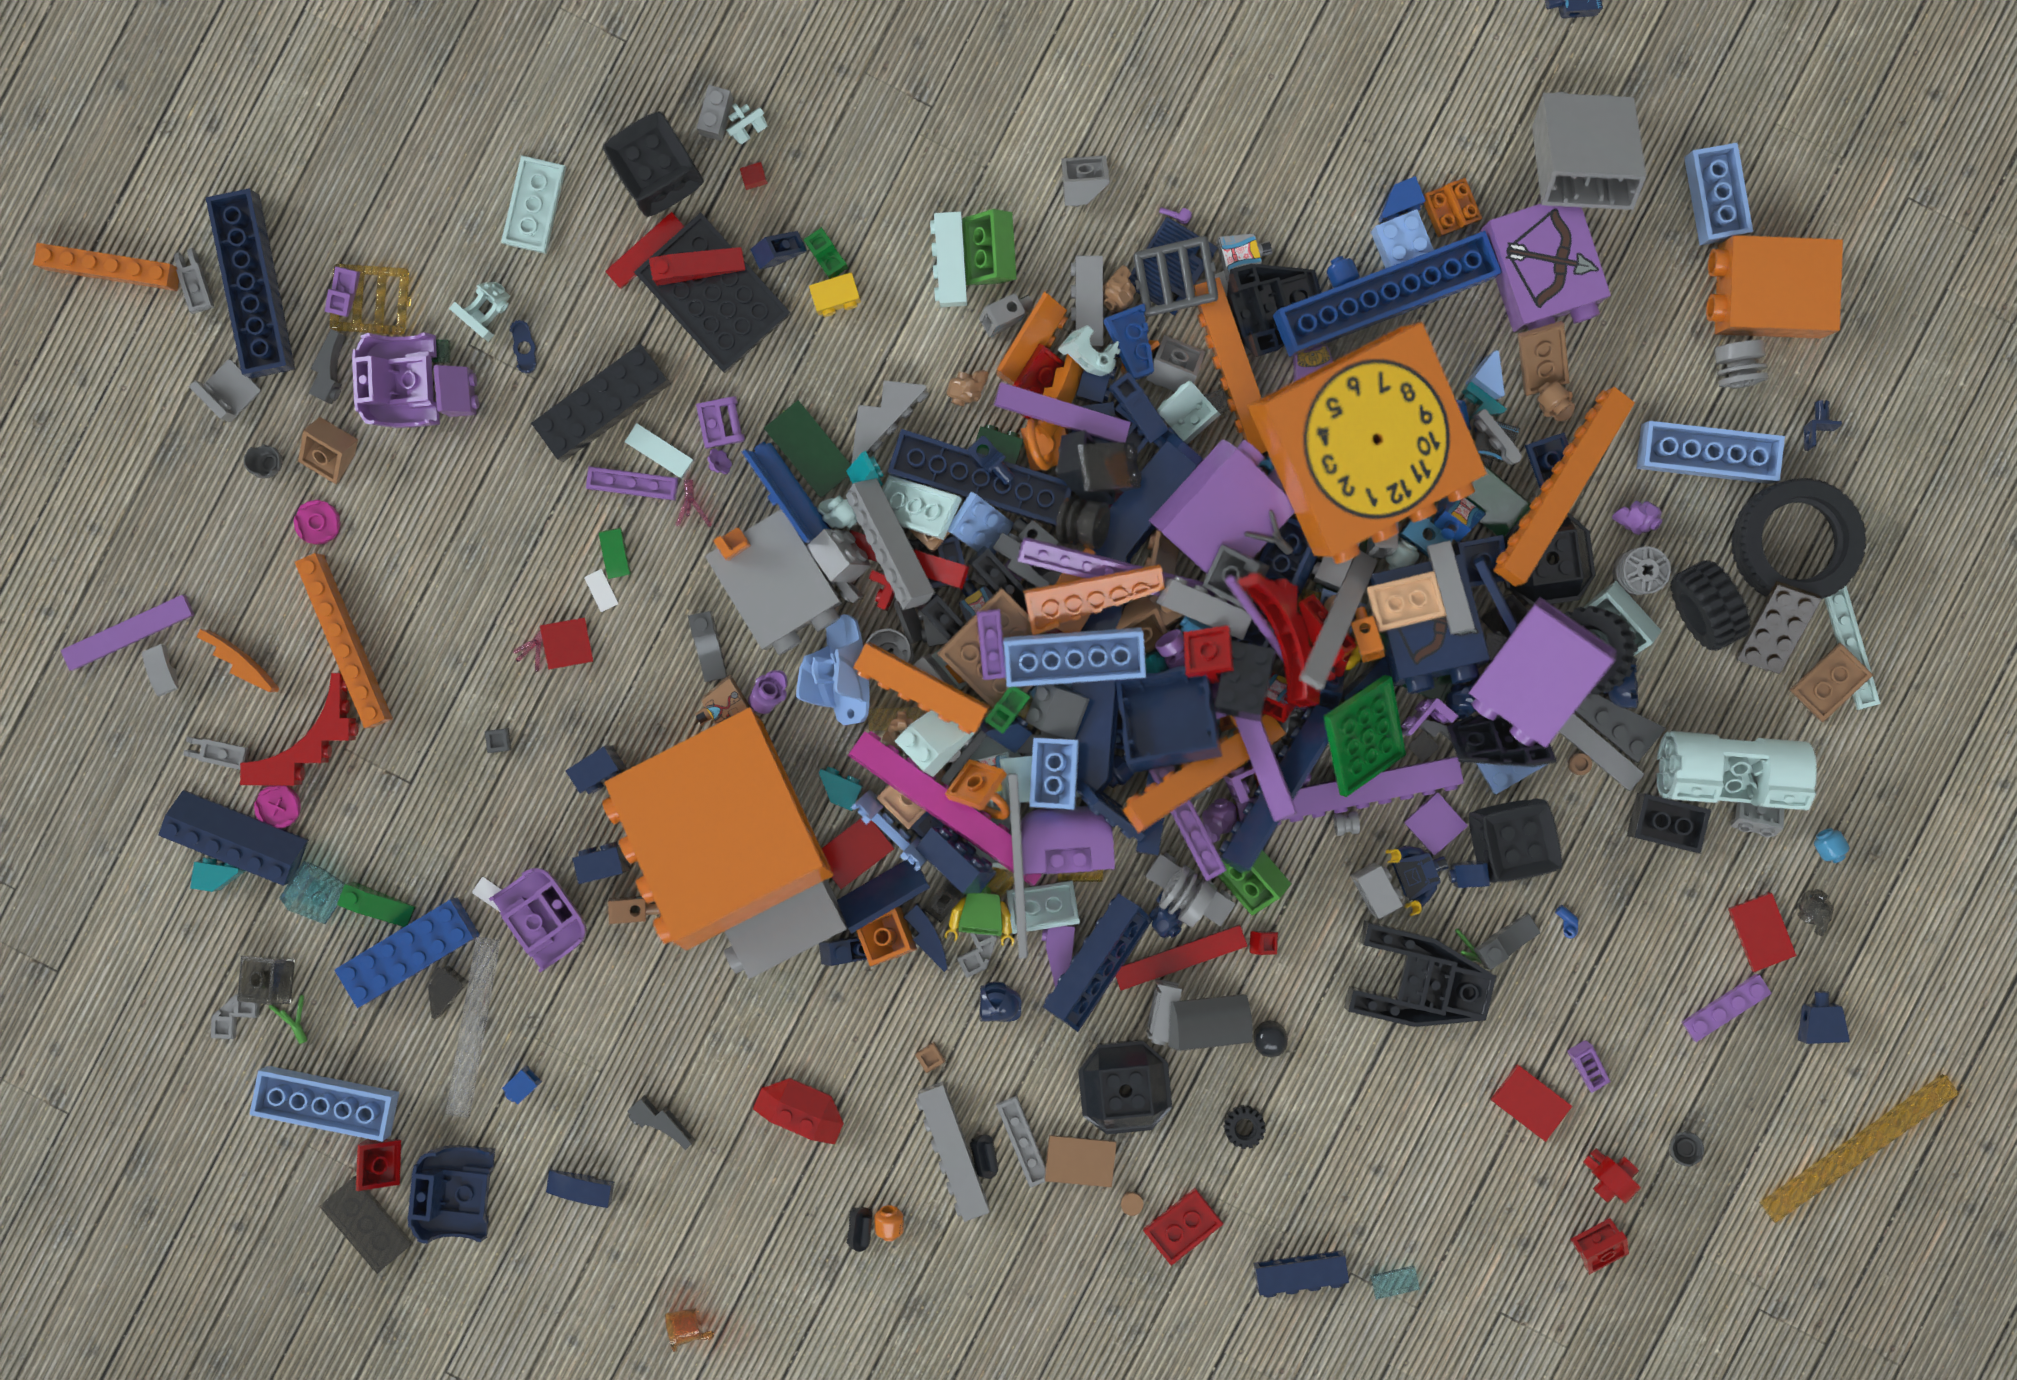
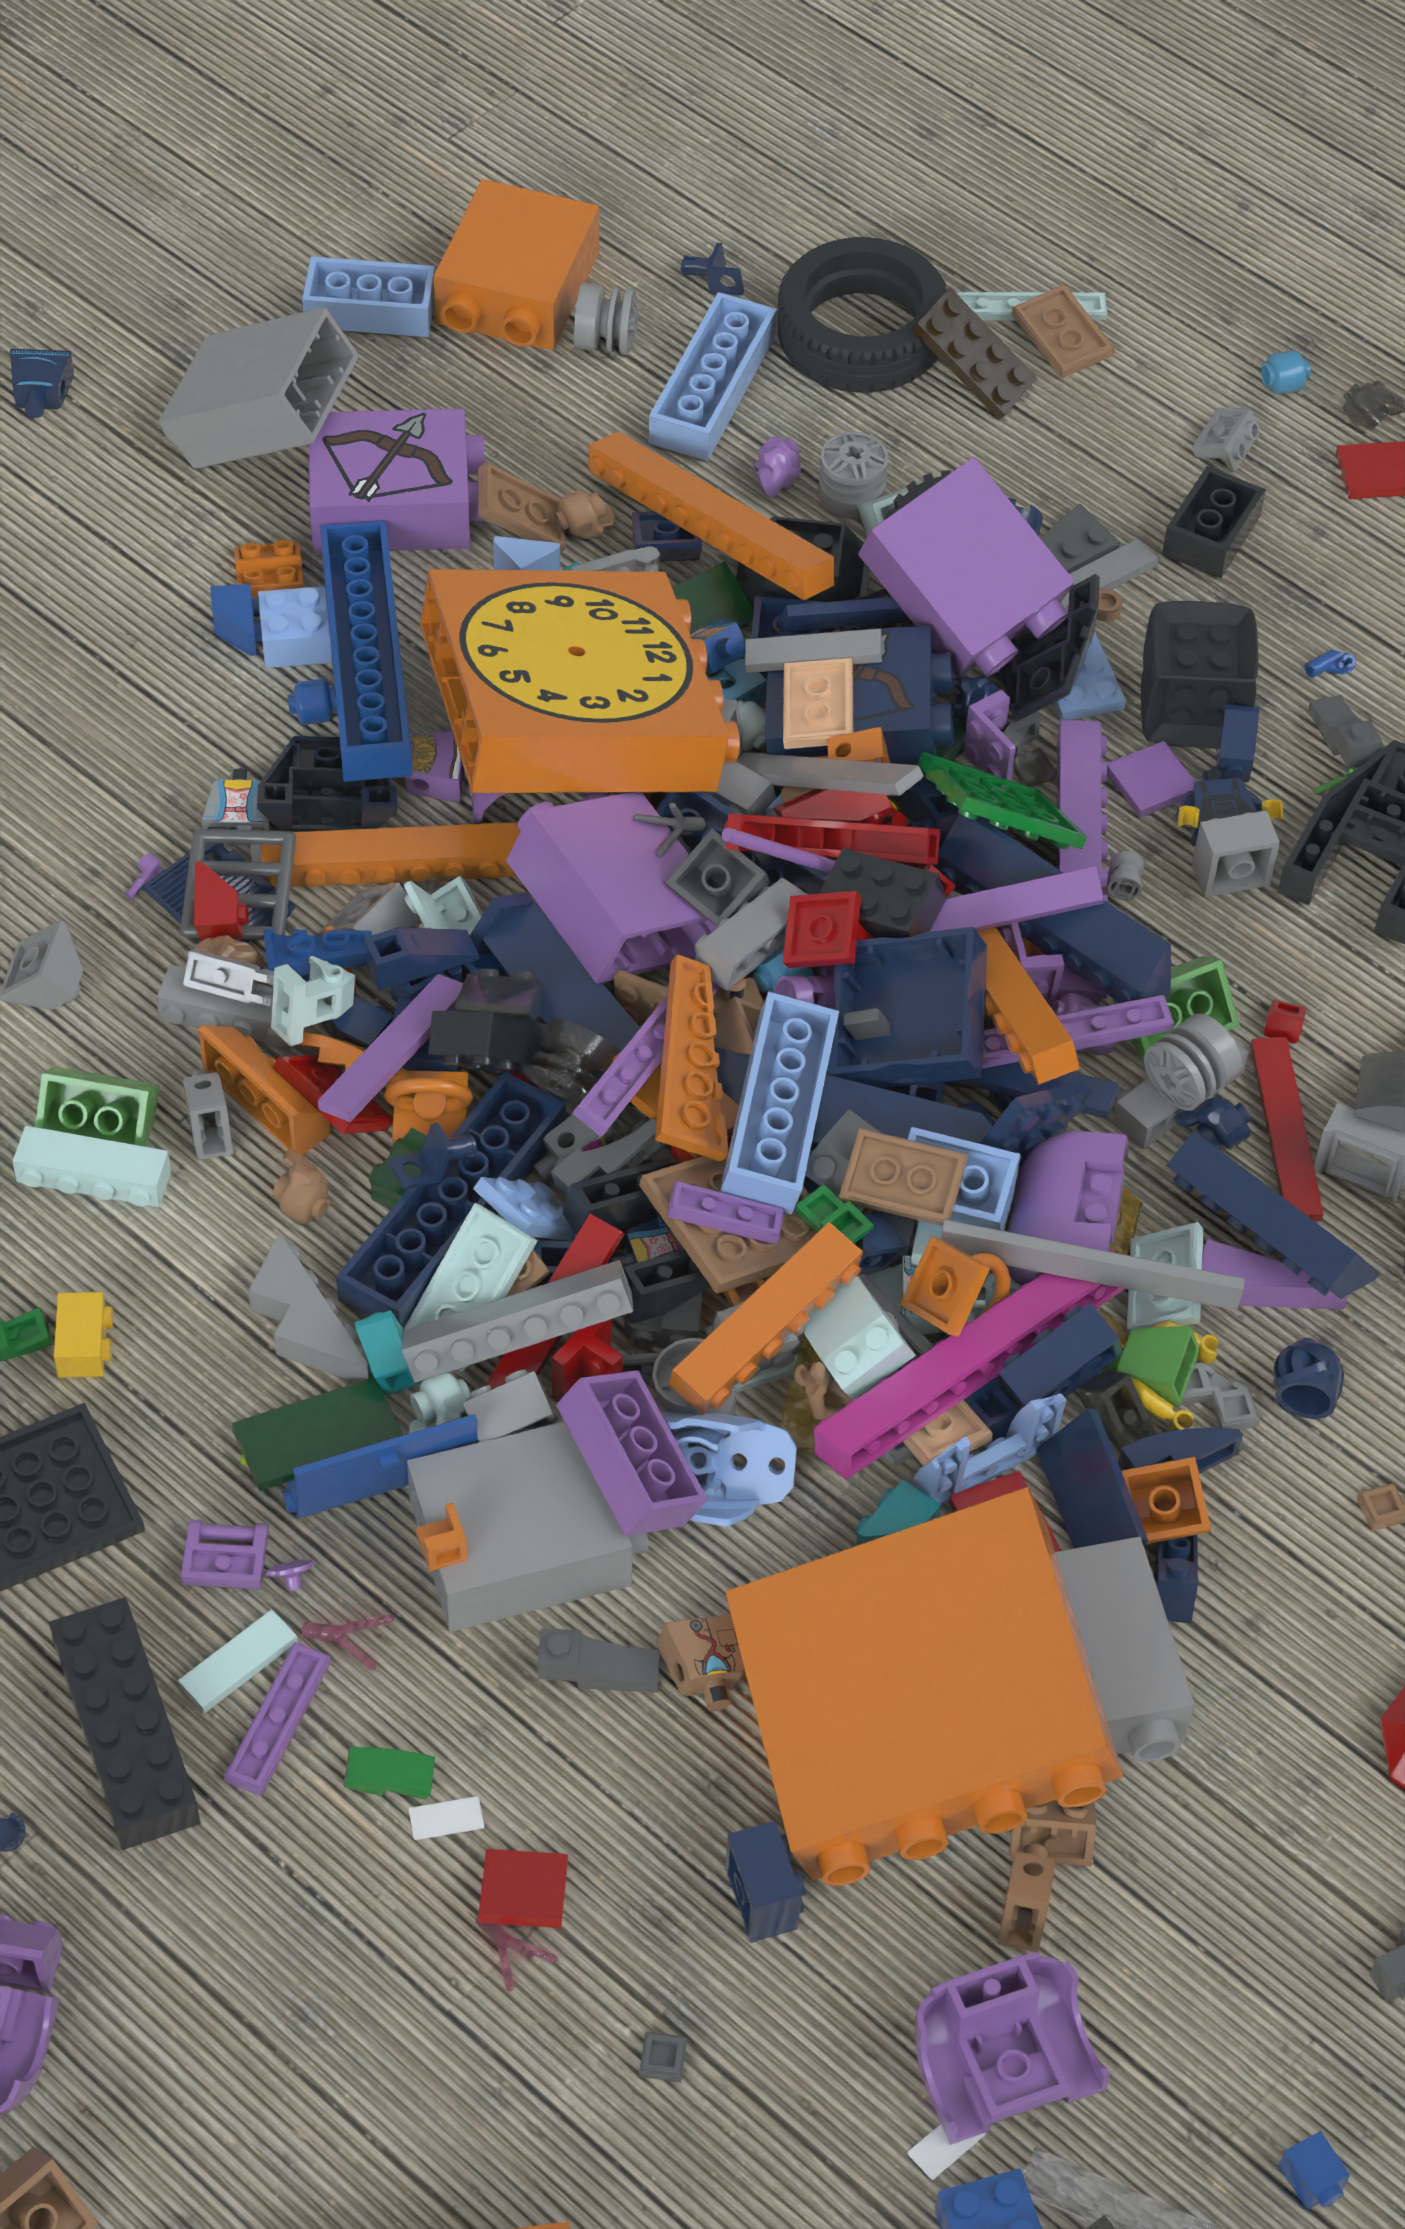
camera: 80 degrees left, 35 degrees down
dark blue brick [572,841,631,884] -> none
medium lavender head [748,670,787,714] -> none
light aqua cylinder [1656,731,1817,810] -> none
black tyre [1670,560,1751,651] -> none
none -> hinge [183,949,274,1007]
none -> red slope [194,861,249,941]
none -> medium lavender brick [556,1370,708,1536]
none -> medium nougat tile [839,1128,968,1226]
none -> dark grey tile [844,1008,891,1041]

